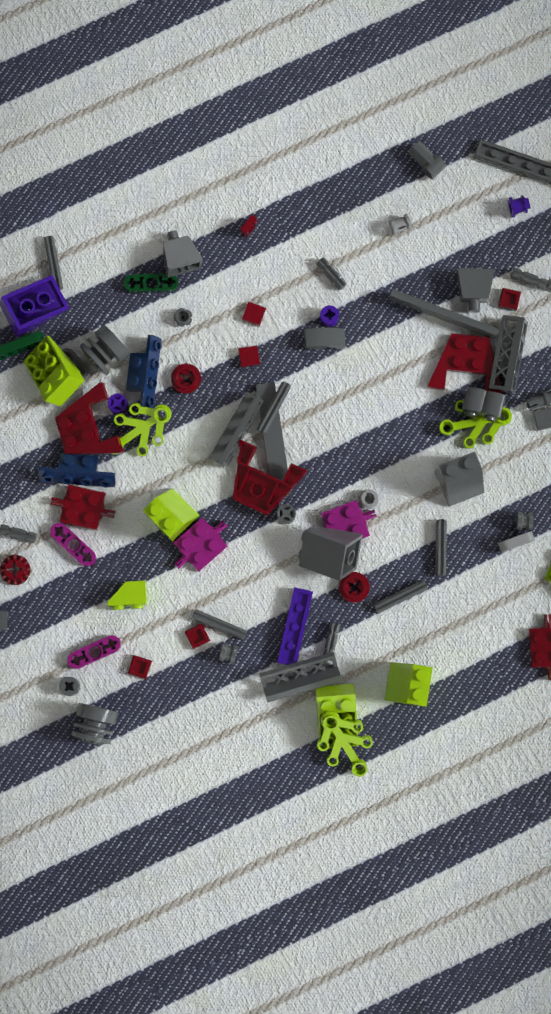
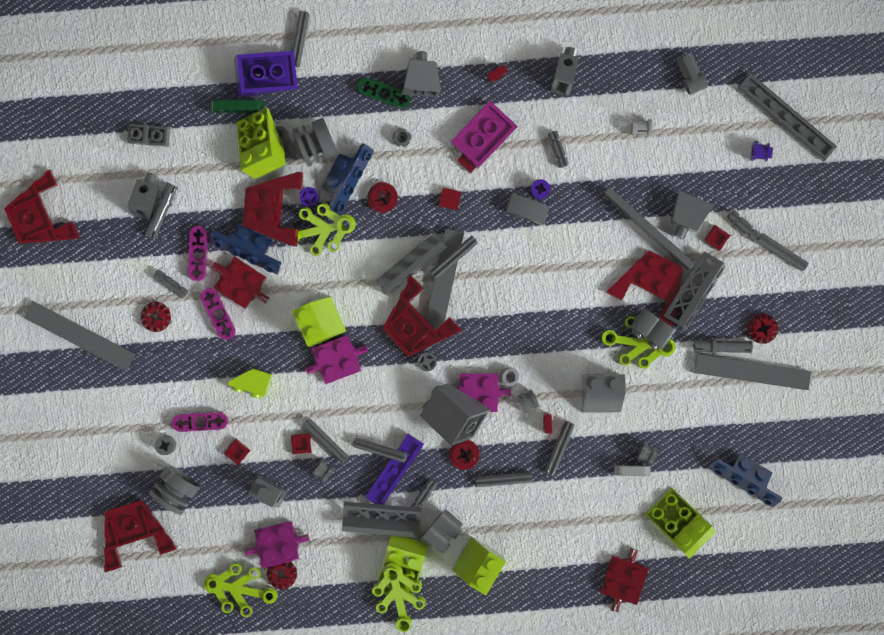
camera: 25 degrees right, 5 degrees up
none -> dark red wing [104,500,178,573]
none -> magenta beam [188,226,208,282]
none -> lime plant [204,563,278,617]
none -> magenta plate [244,521,310,569]
none -> dark grey torso [247,473,289,508]
none -> dark red gear [266,562,297,590]
none -> dark grey axle [353,437,407,463]
none -> dark grey brick [419,509,463,555]
none -> magenta plate [451,101,518,169]
none -> dark grey wheel [518,389,539,413]
none -> dark red tile [543,414,552,434]
none -> dark grey torso [550,47,579,96]

